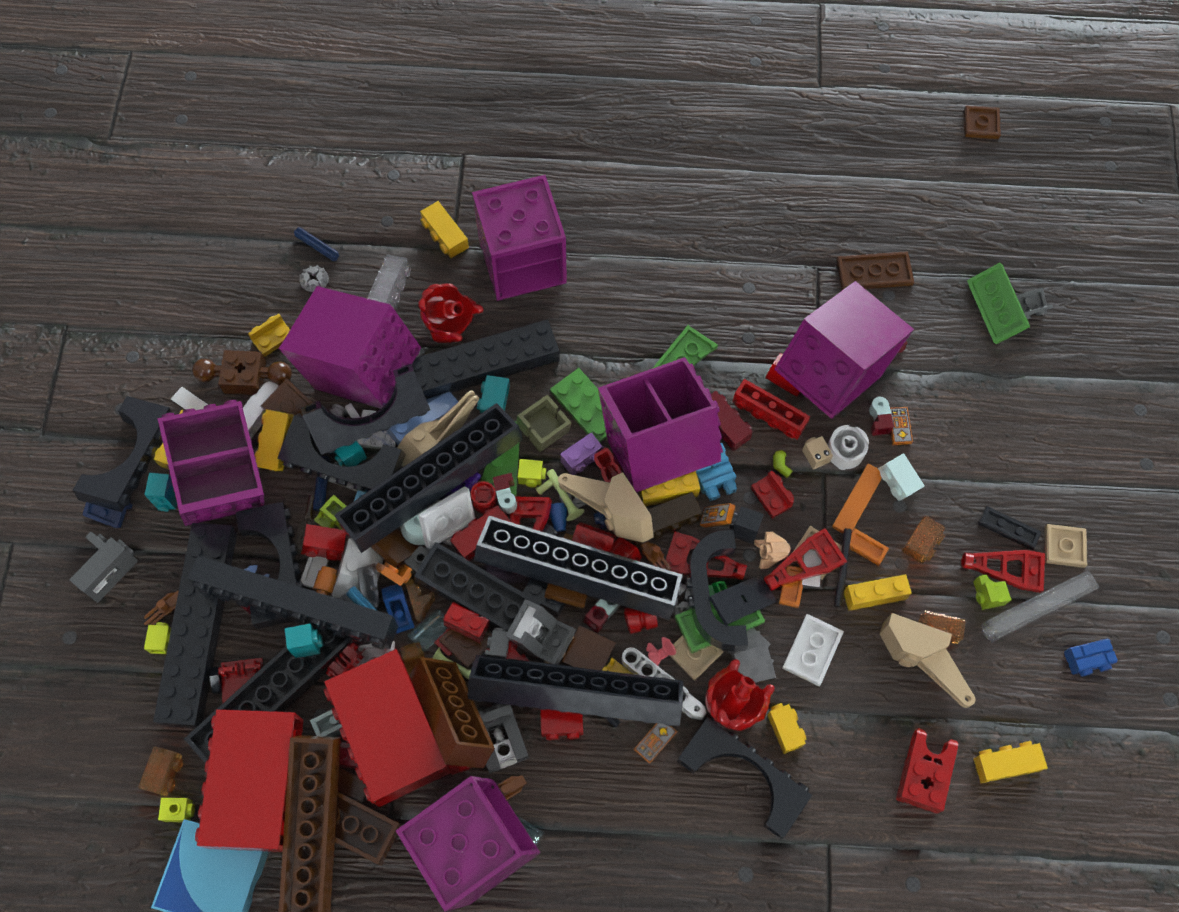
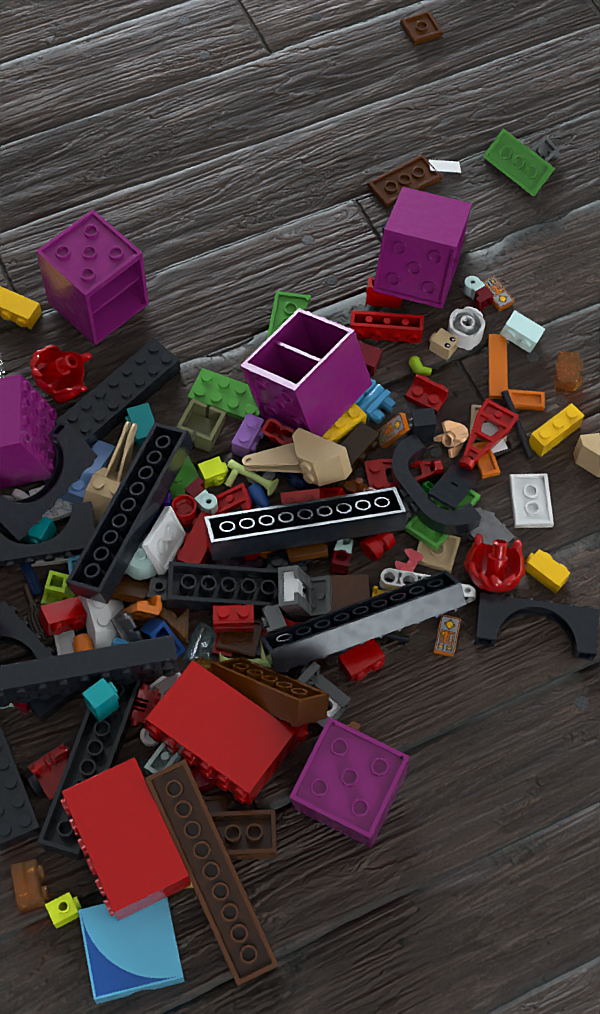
camera: 30 degrees left, 5 degrees down
none -> white sticker [429,160,461,173]

